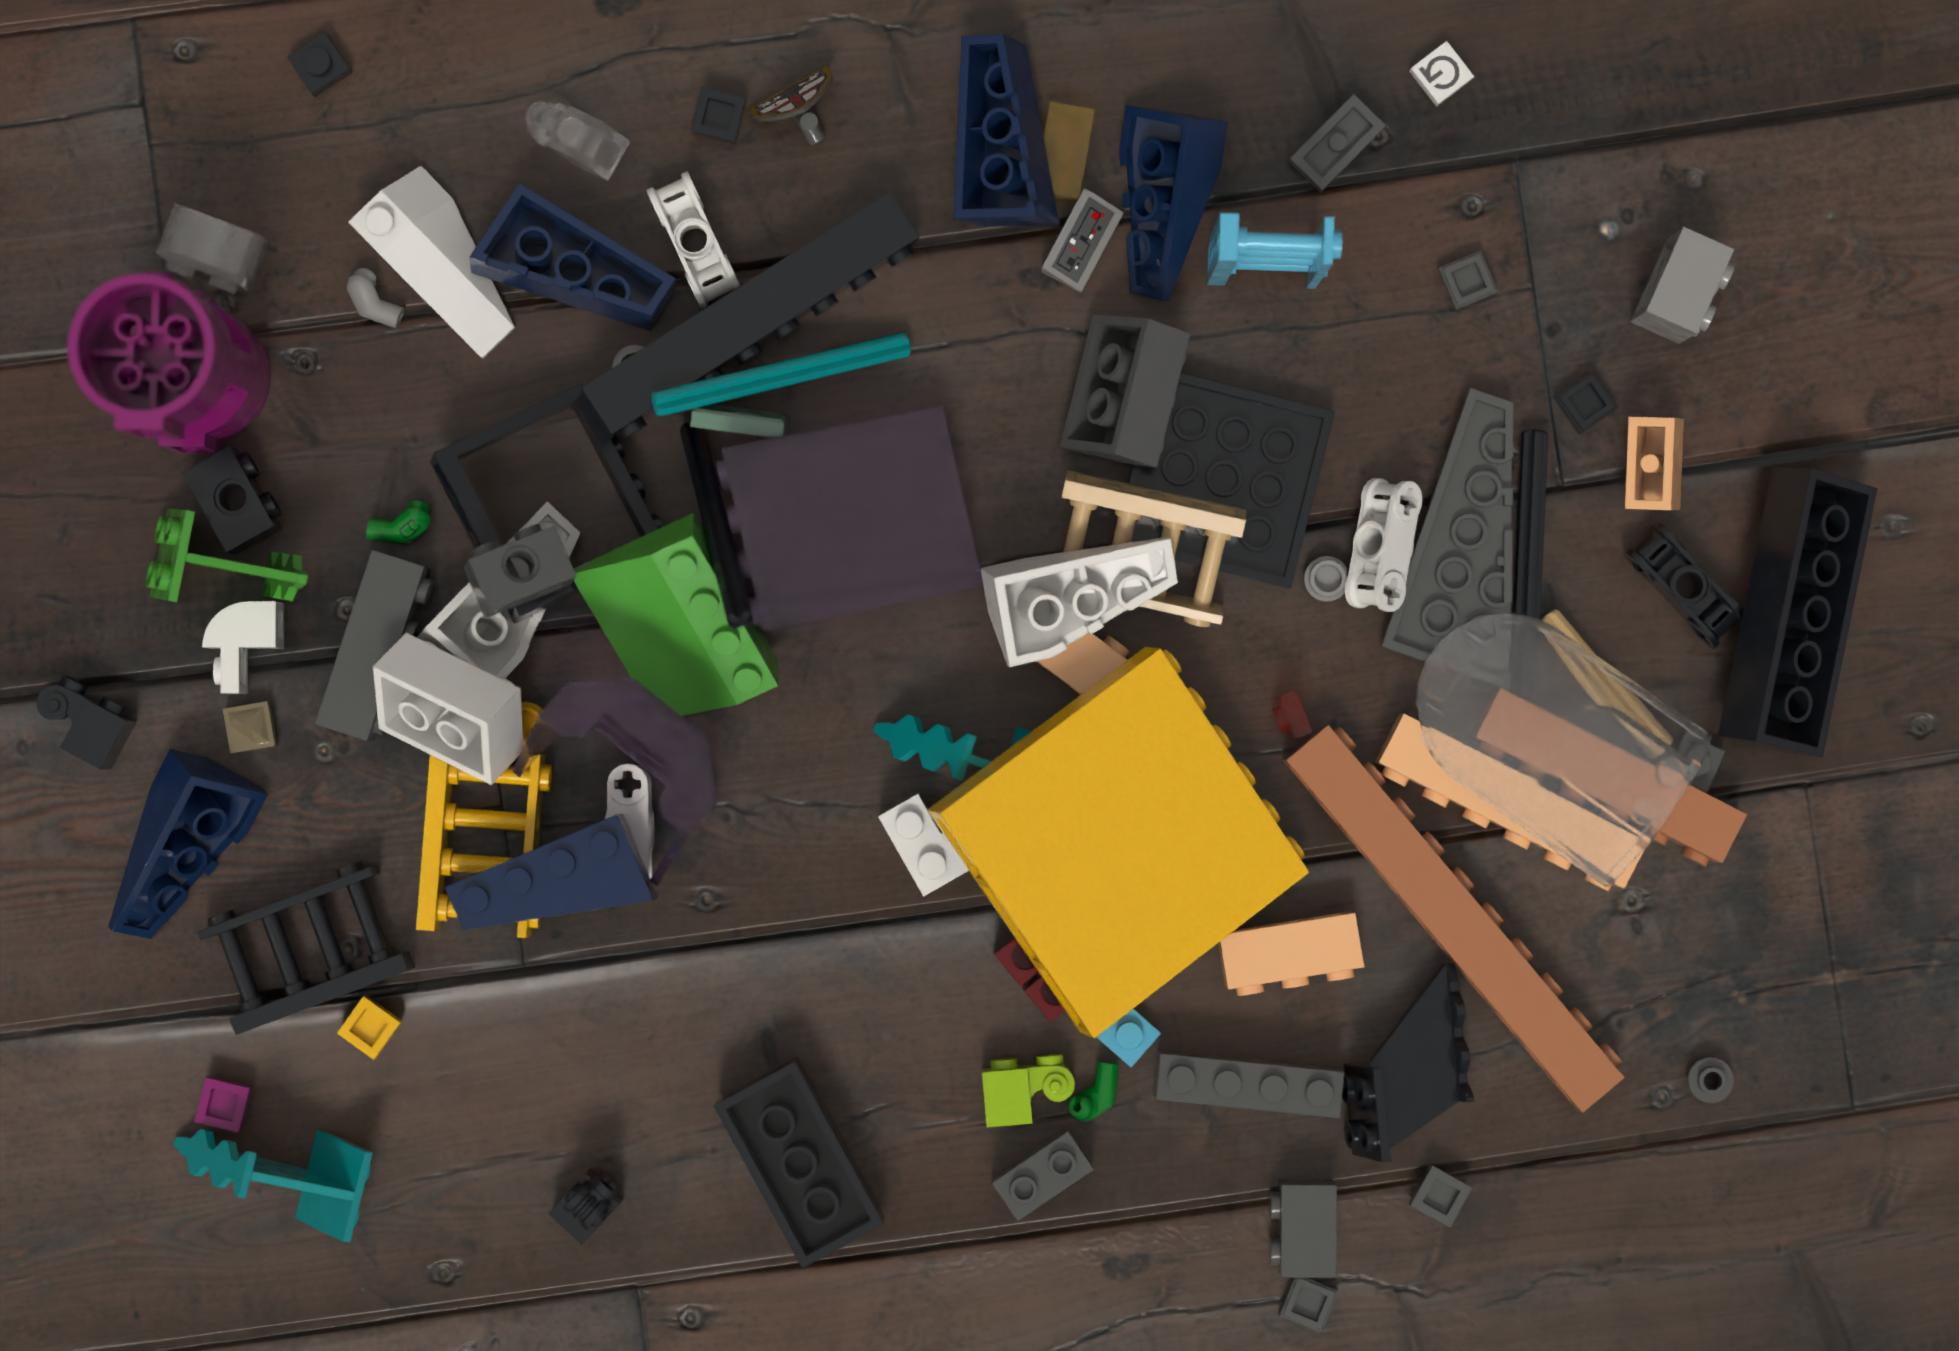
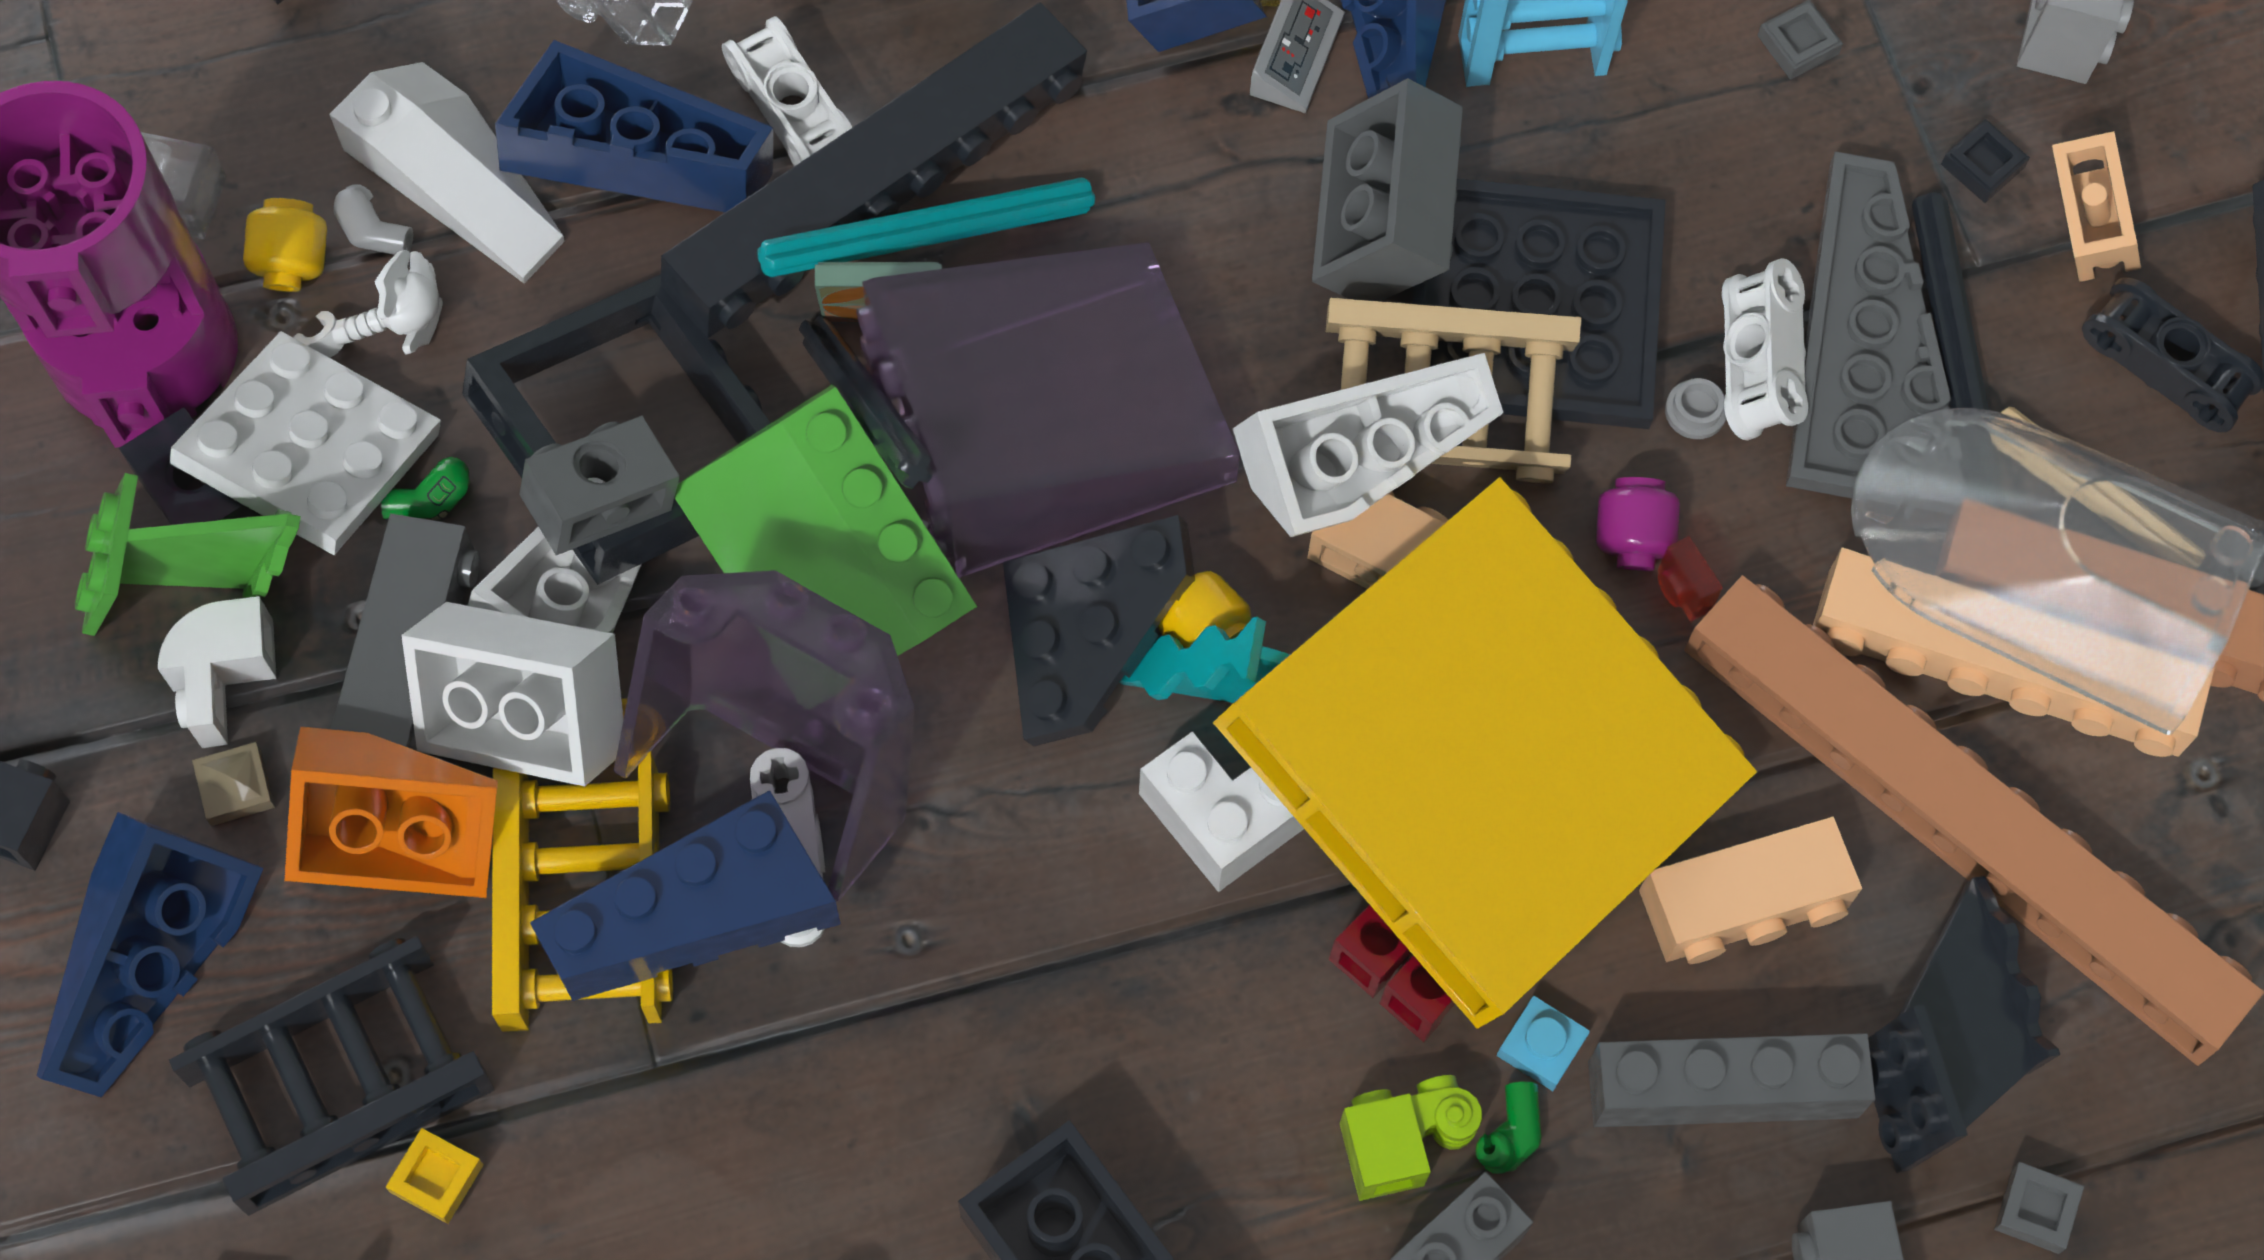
camera: 10 degrees left, 20 degrees down
none -> white plate [170,331,441,555]
none -> yellow head [243,198,327,292]
none -> orange slope [284,727,498,898]
none -> white piece [293,250,443,358]
none -> black plate [1003,515,1195,746]
none -> yellow head [1158,571,1251,648]
none -> magenta head [1596,477,1680,571]

